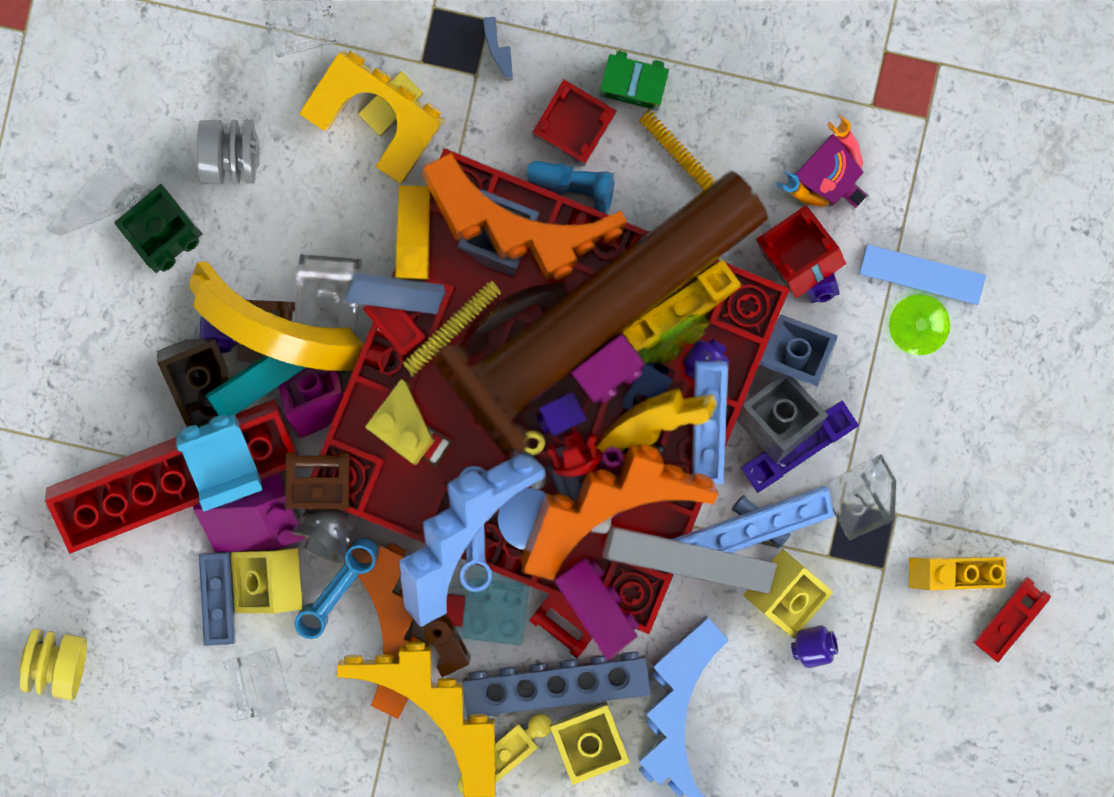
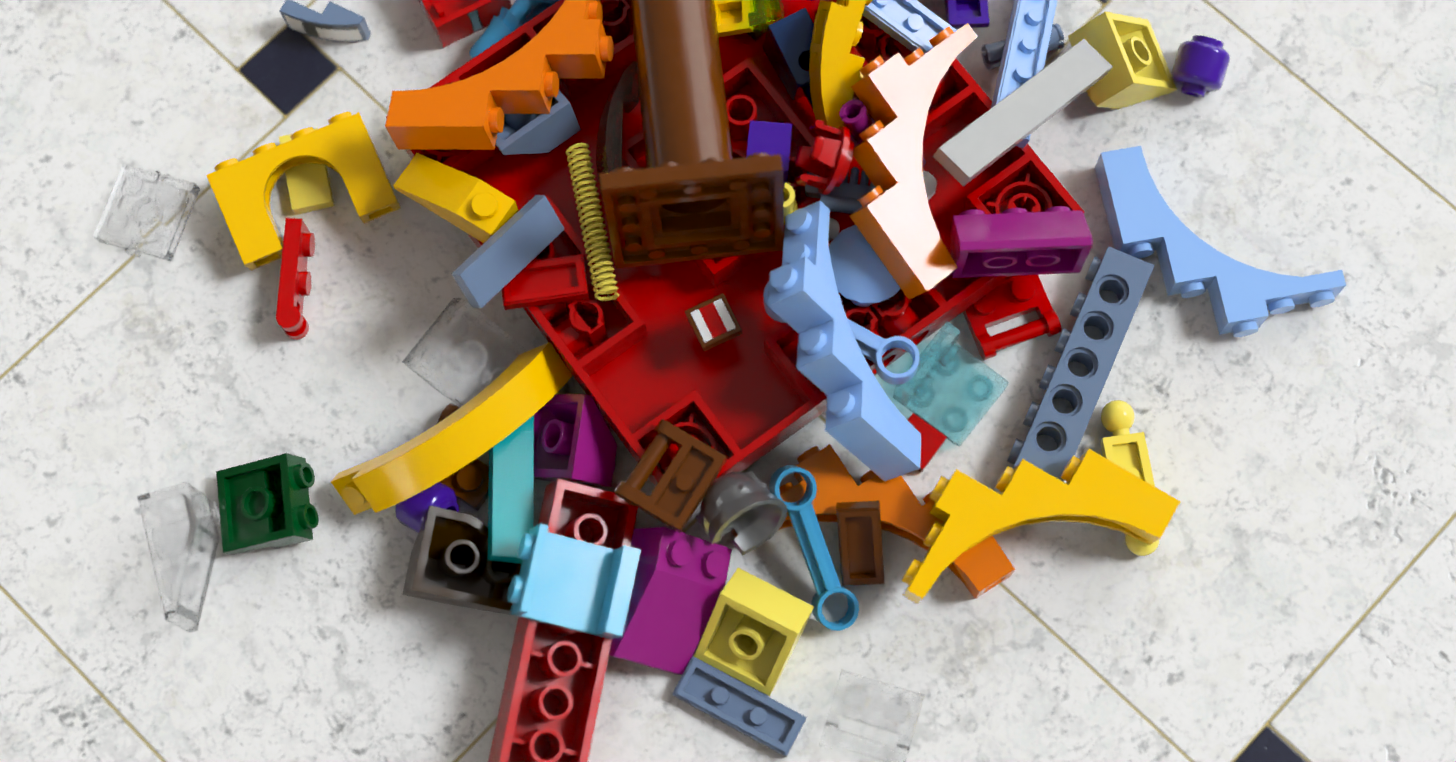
camera: 55 degrees left, 15 degrees down
light grey wheel [197,120,259,184] -> none
light yellow wing [365,379,435,465] -> none
reddish brown leg [424,614,471,678] -> none
light yellow brick [550,701,630,785] -> none
magenta brick [571,334,645,403] -> none
none -> red plate [276,218,315,340]
none -> reddish brown tile [836,501,885,586]

